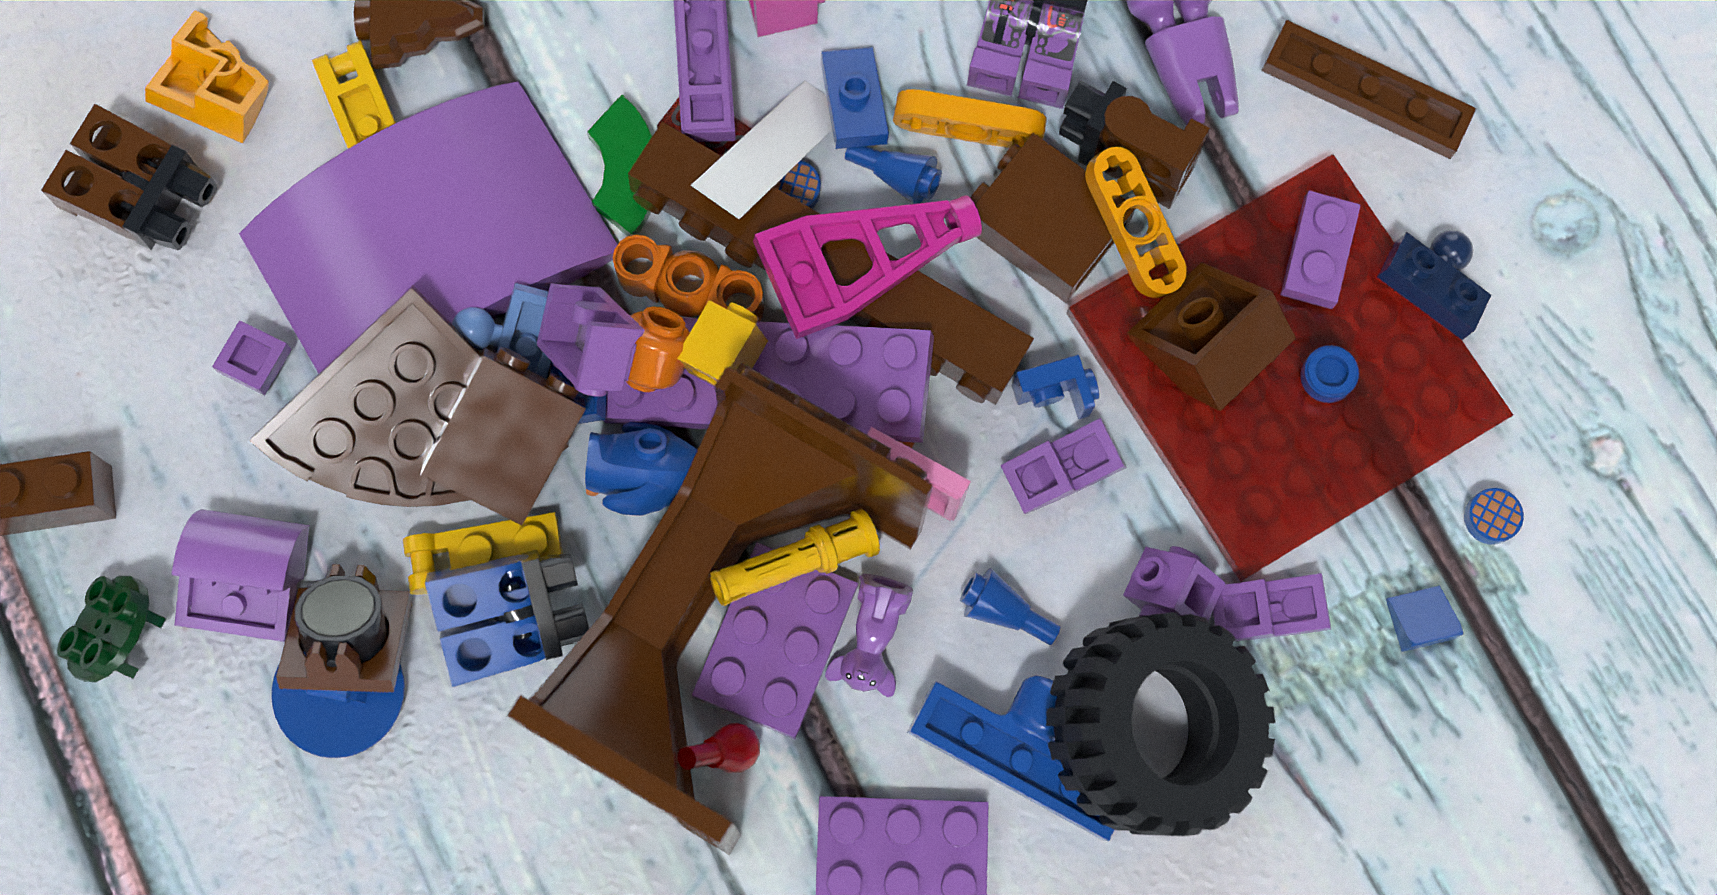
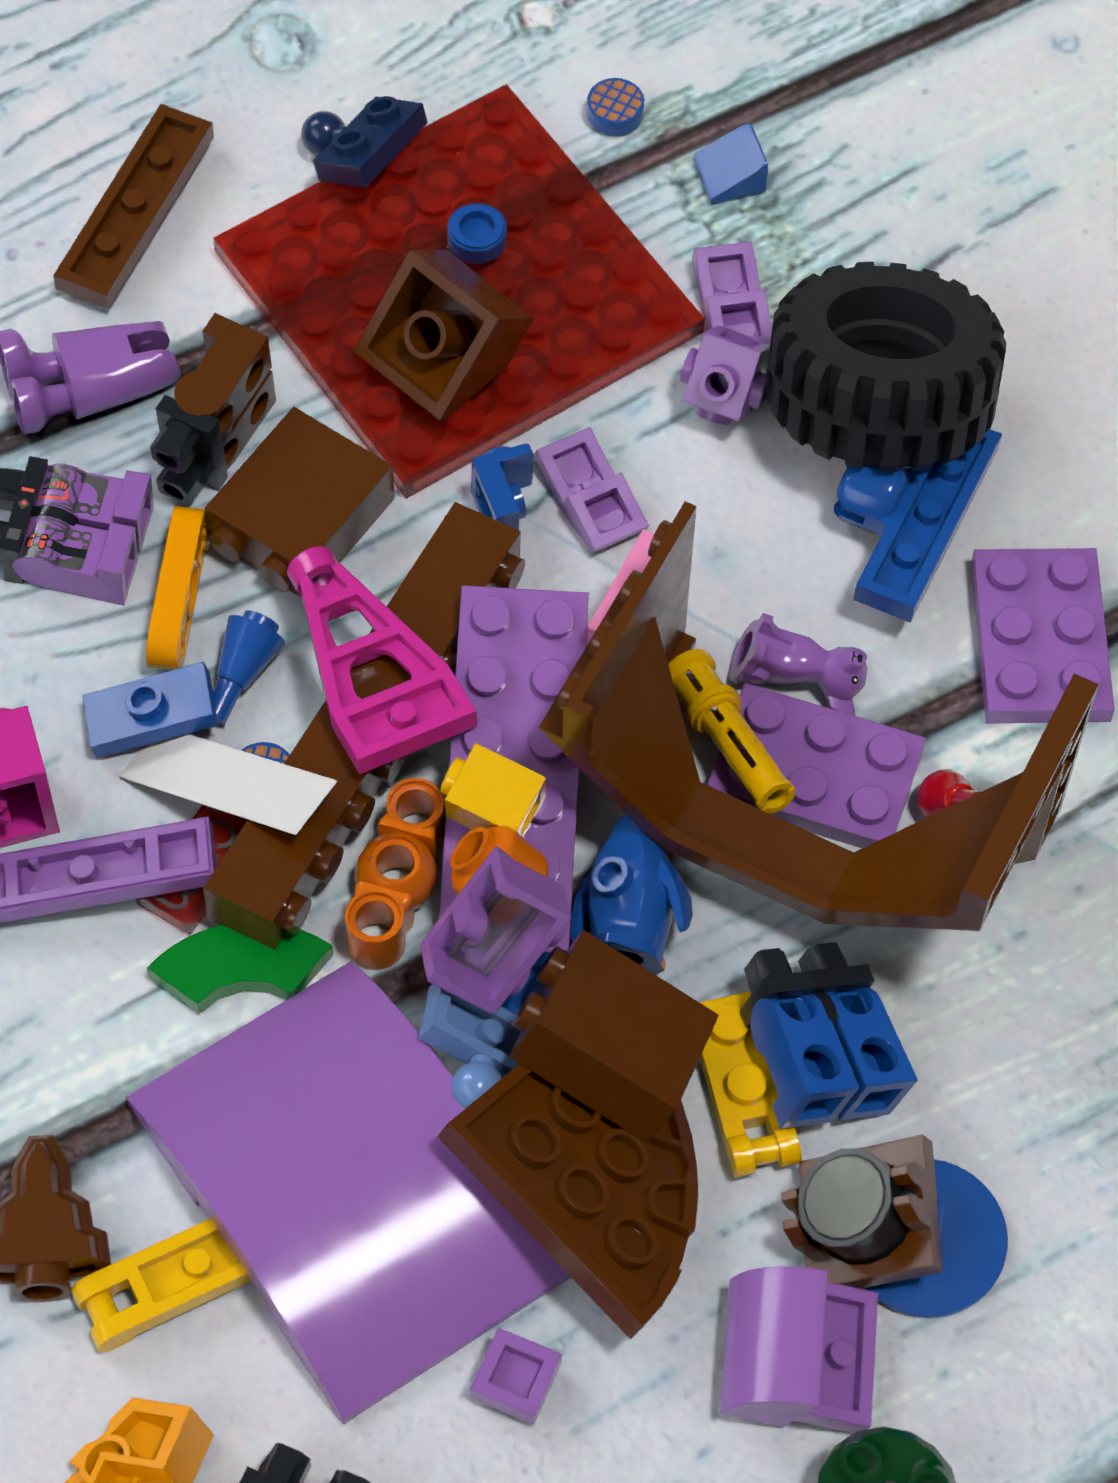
camera: 90 degrees left, 15 degrees down
blue cone [960,568,1061,645] -> none
light orange beam [1085,147,1187,298] -> none
medium lavender plate [1280,191,1361,309] -> none

